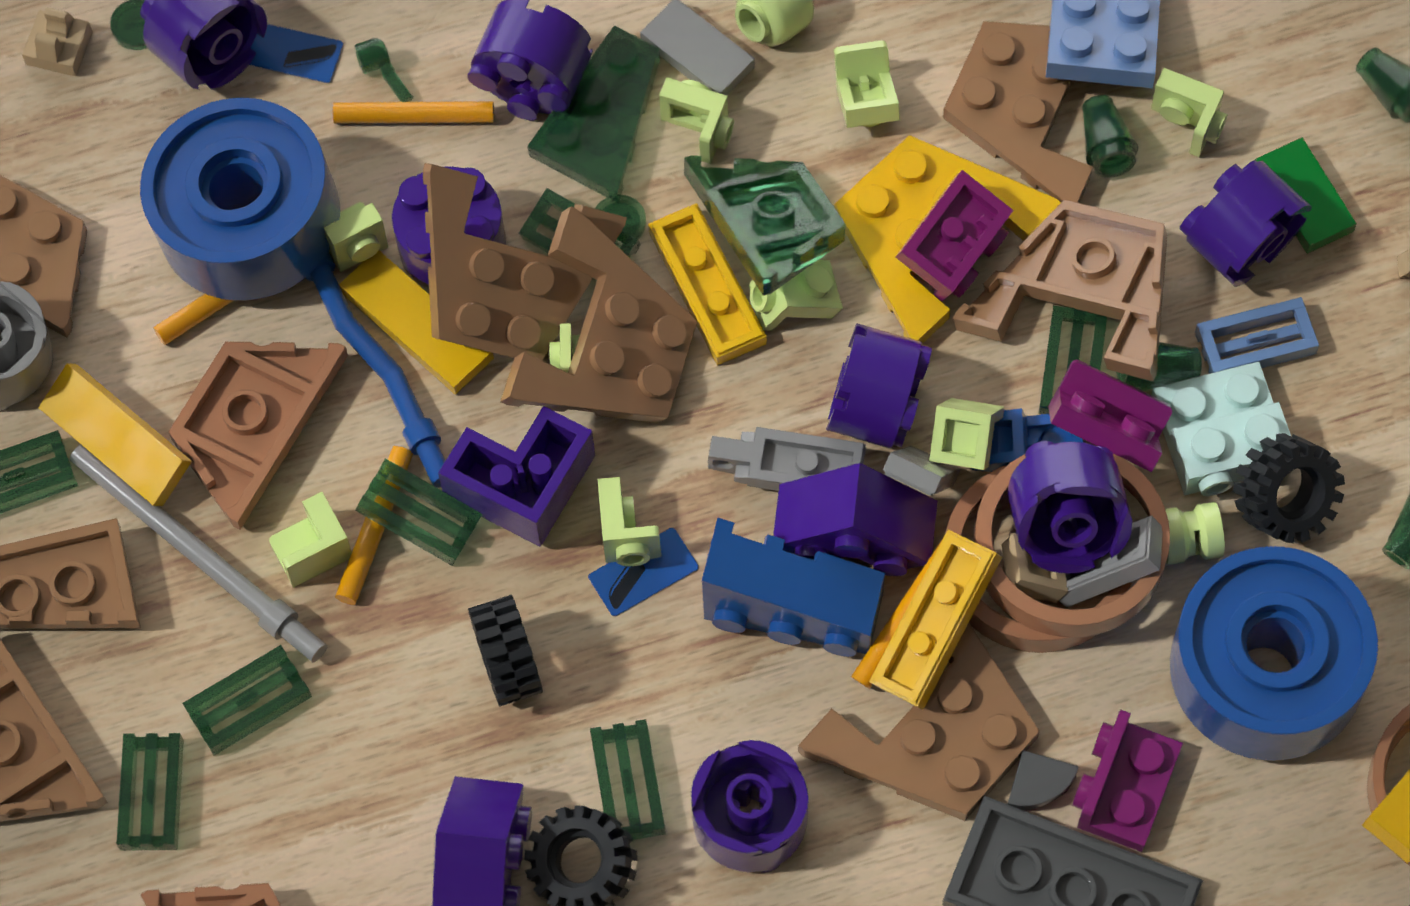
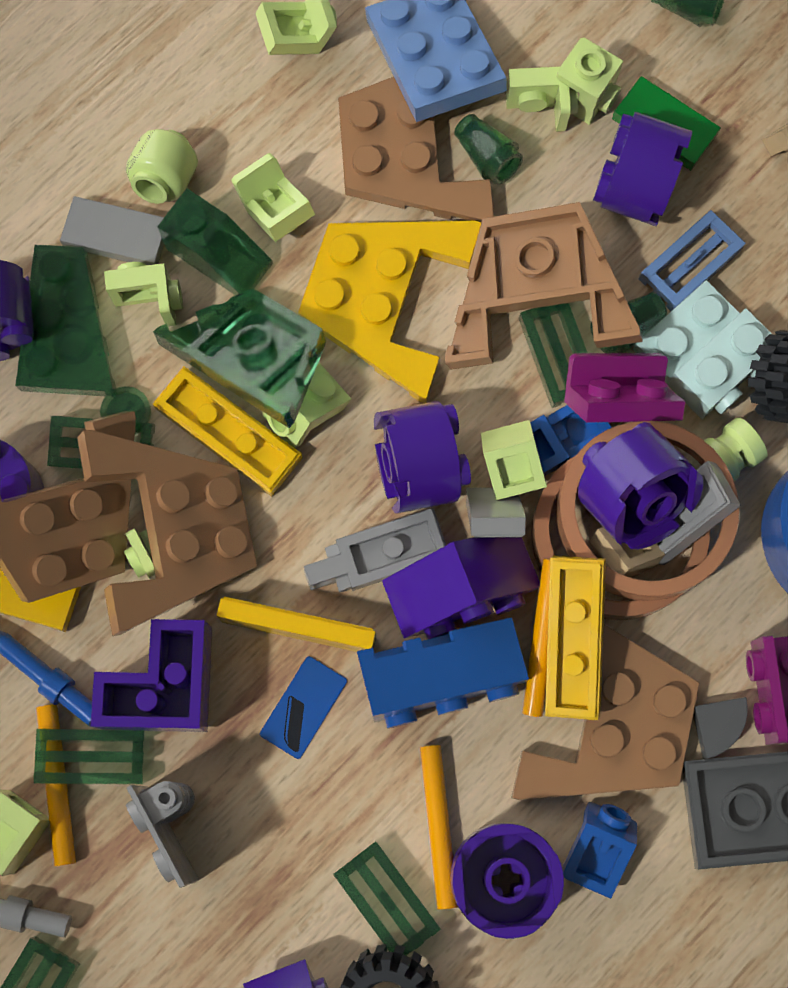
camera: 30 degrees left, 10 degrees up
black tyre [468,595,543,707] -> none
yellowish green bracket [598,477,661,566] -> none
magenta bracket [895,170,1014,302] -> none
none -> light grey hinge [126,781,199,888]
none -> clear green slope [157,188,273,301]
none -> yellow tile [217,597,376,652]
none -> light orange bar [420,745,458,910]
none -> yellowish green bracket [557,38,623,125]
none -> blue bracket [562,802,637,899]

